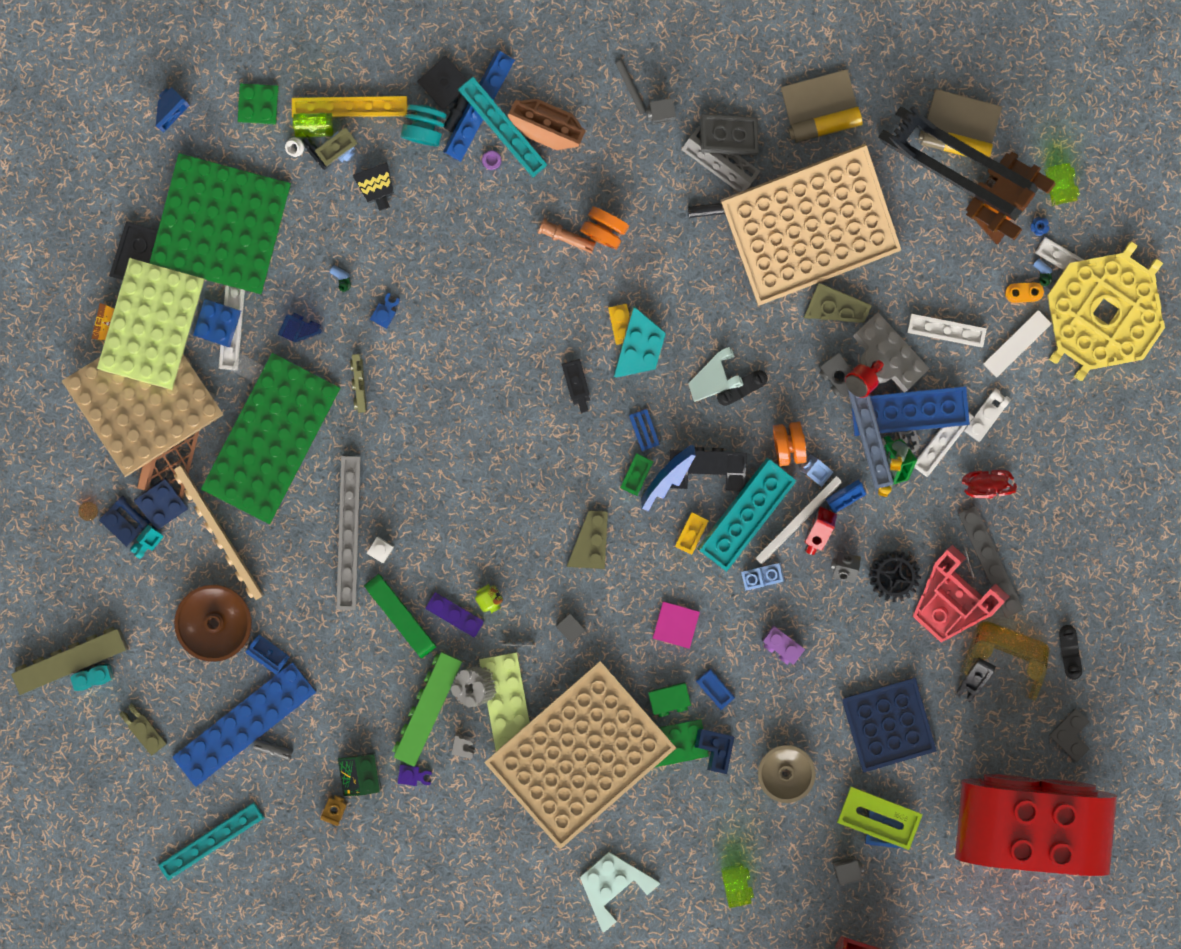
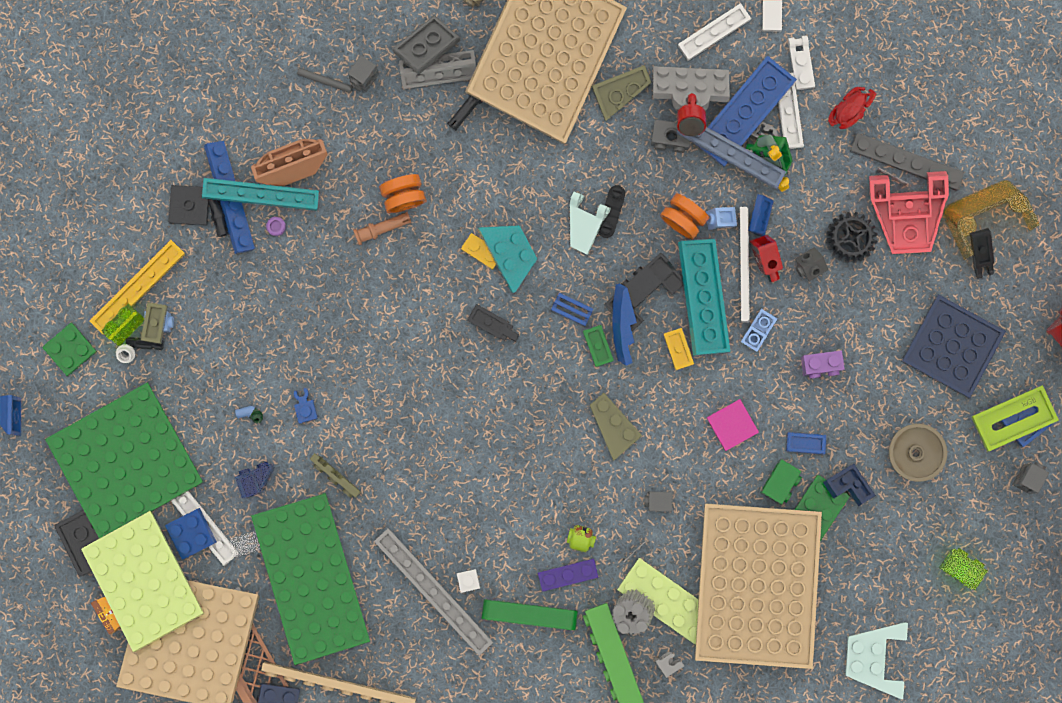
camera: 40 degrees left, 5 degrees down
black torso [353,162,394,211] -> none
teal wheel [400,104,447,147] -> none
black piece [1059,625,1082,680] -> none

